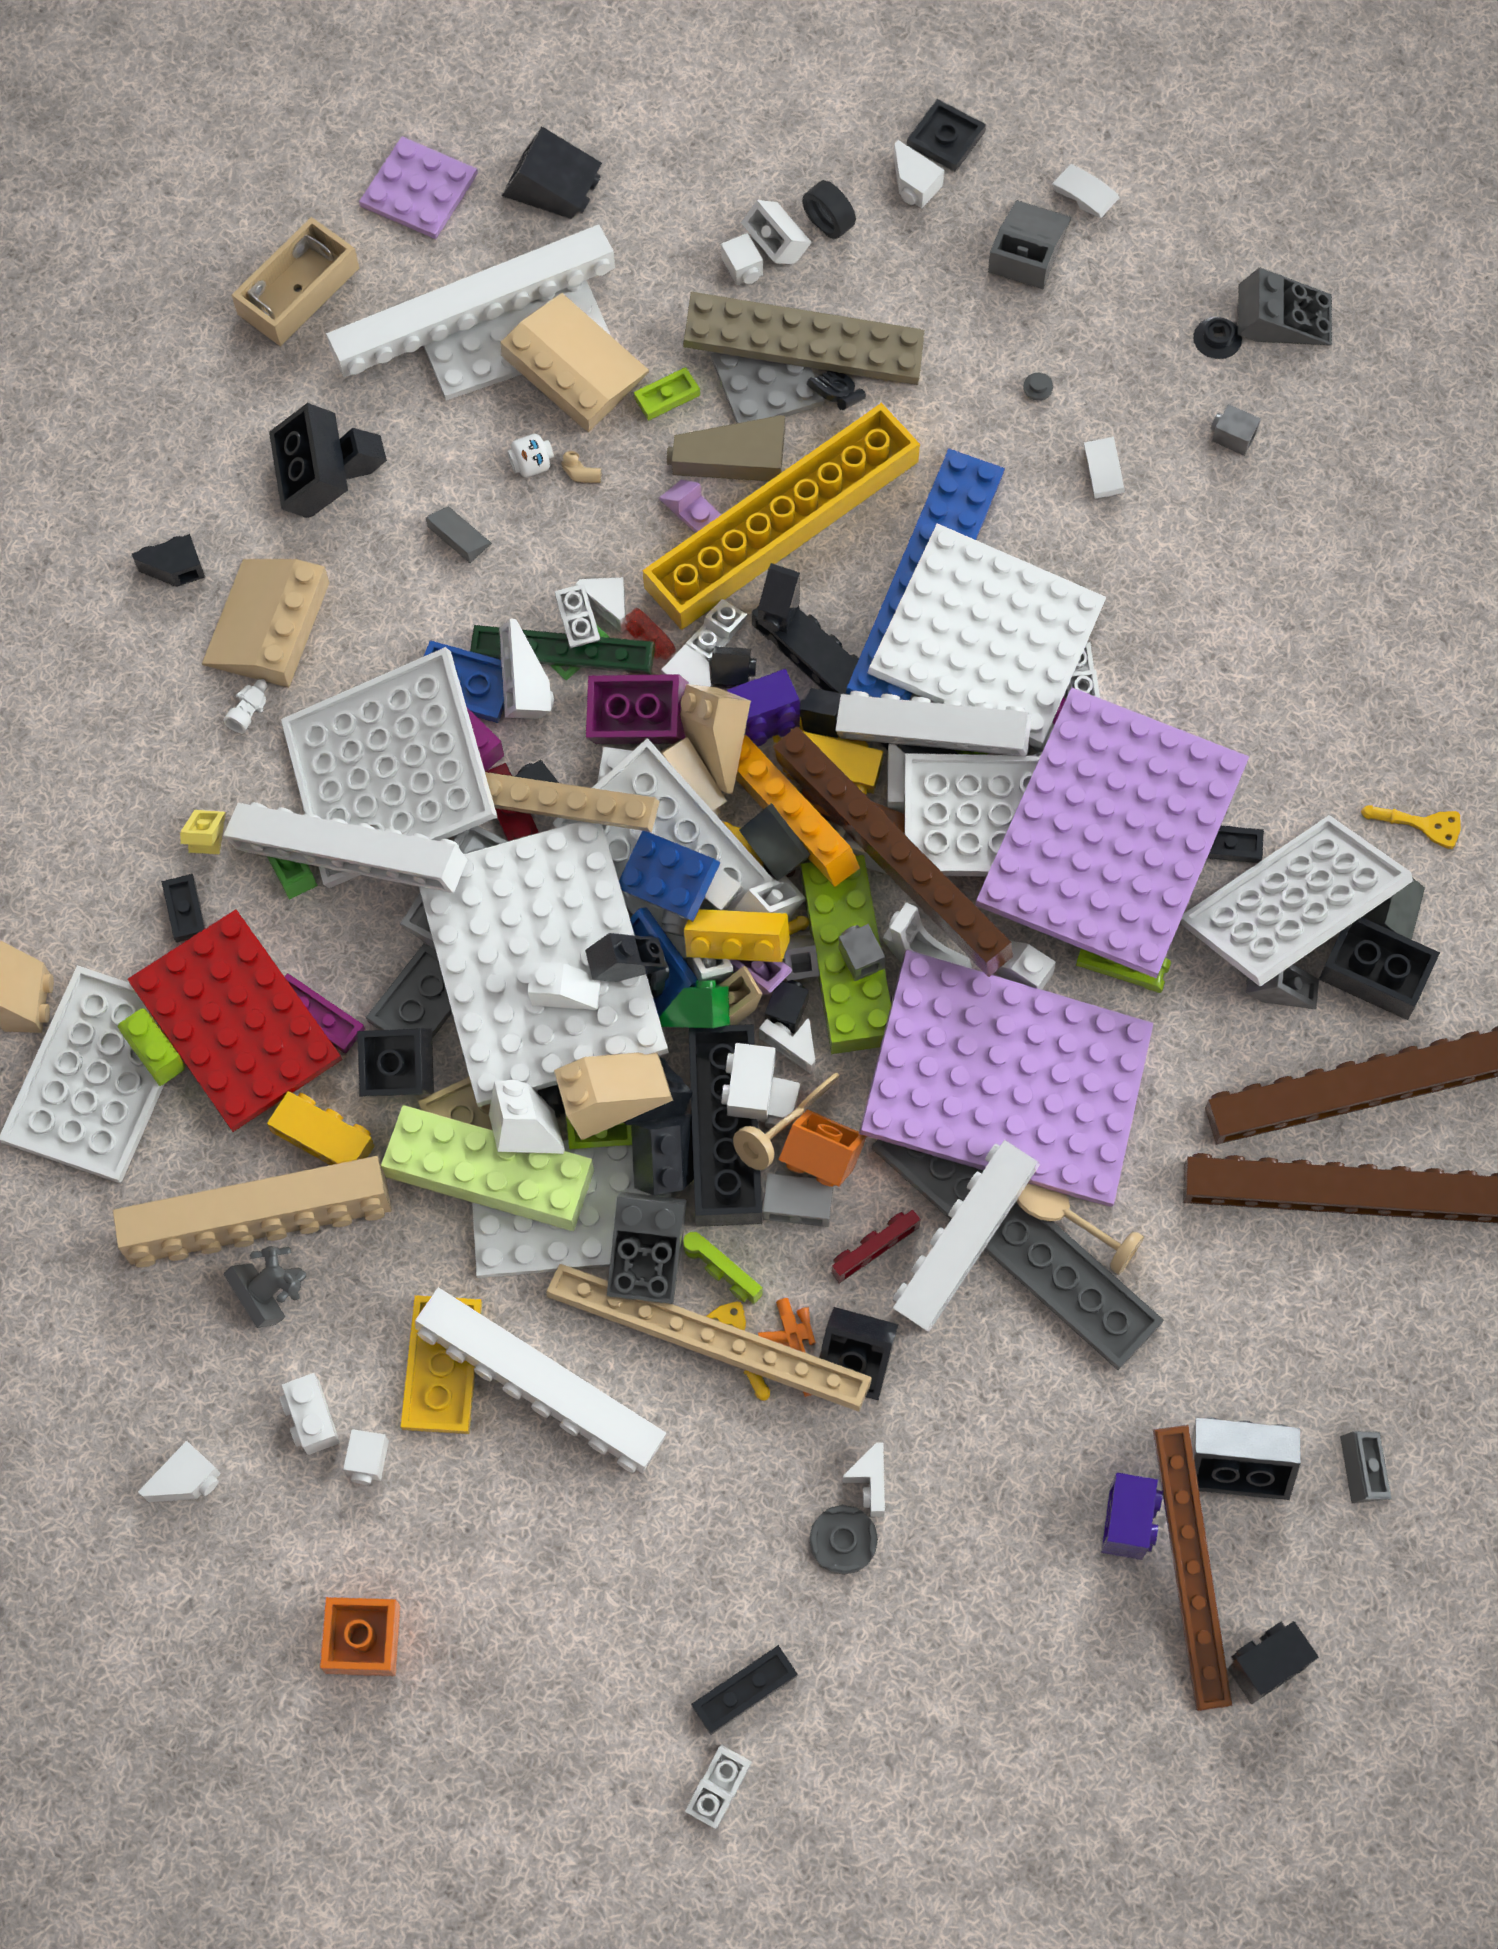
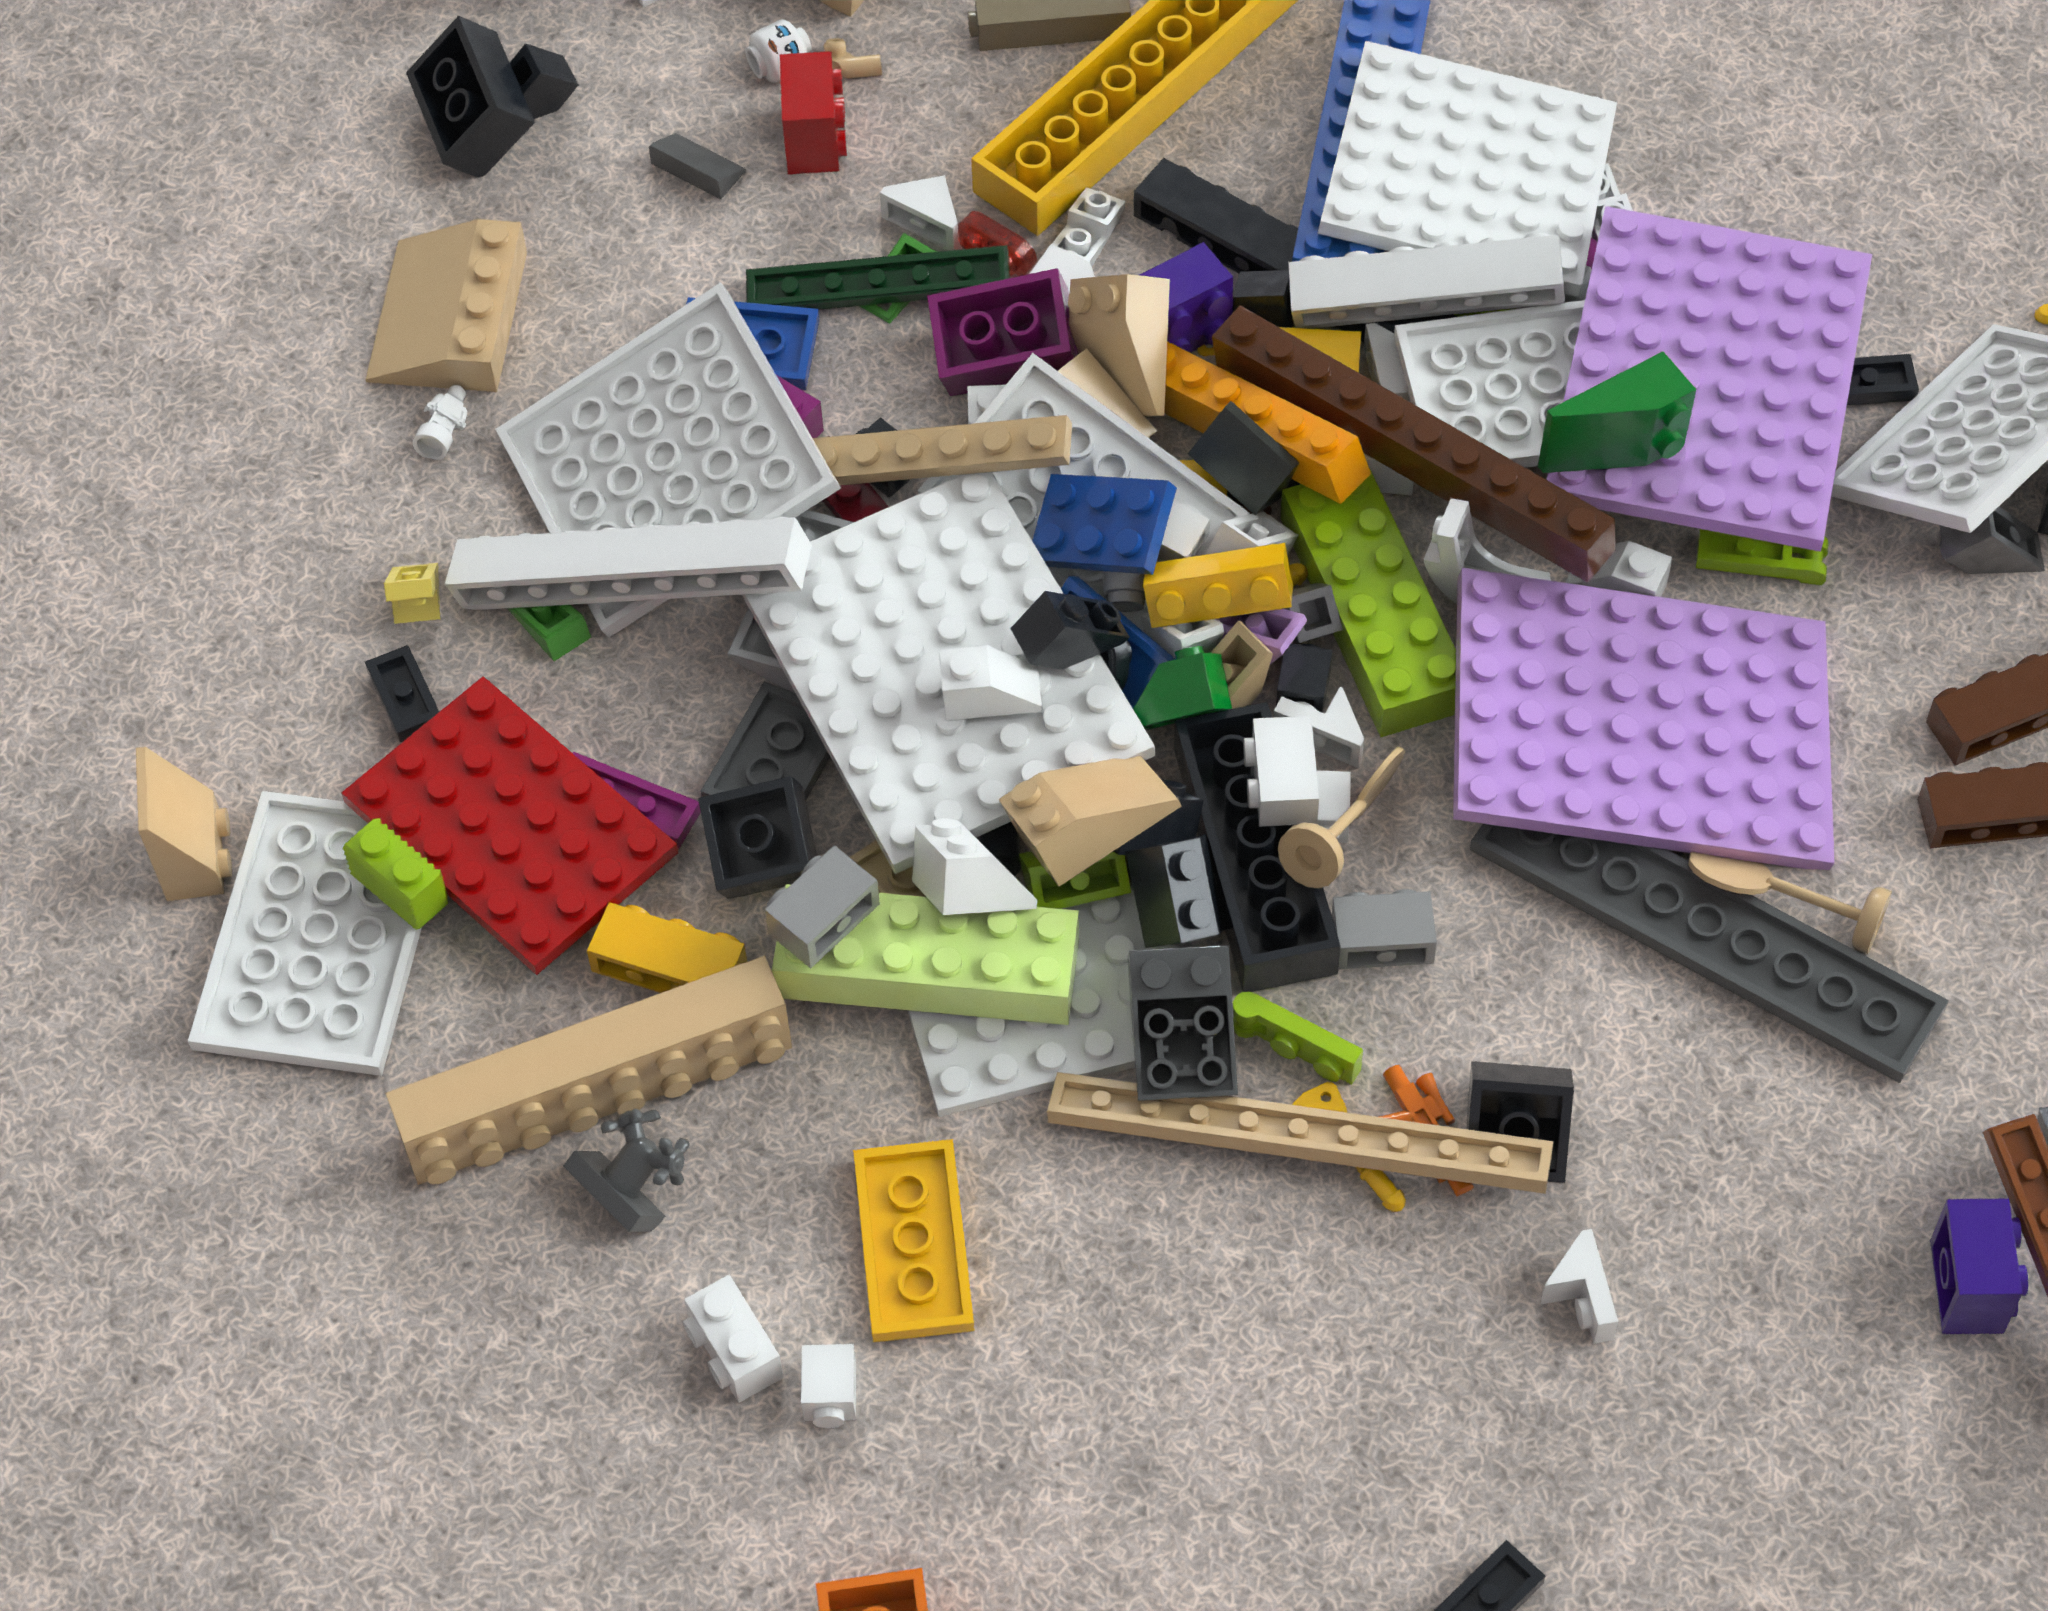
camera: 10 degrees left, 10 degrees down
black slope [131,534,205,587] -> none
white slope [138,1441,221,1502] -> none
white brick [415,1287,666,1474] -> none
white slope [499,619,554,719] -> none
white slope [555,584,600,648] -> none
lavender slope [659,480,722,533] -> none
black brick [711,646,757,685] -> none
black slope [758,563,800,633] -> none
orange brick [778,1109,867,1187] -> none
dark grey tile [809,1505,878,1575] -> none
dark red plate [831,1209,921,1284] -> none
flat silver brick [838,924,885,981] -> none
white brick [893,1140,1040,1332] -> none
none -> light grey brick [764,845,880,969]
none -> red brick [780,51,847,175]
none -> green slope [1538,351,1697,473]

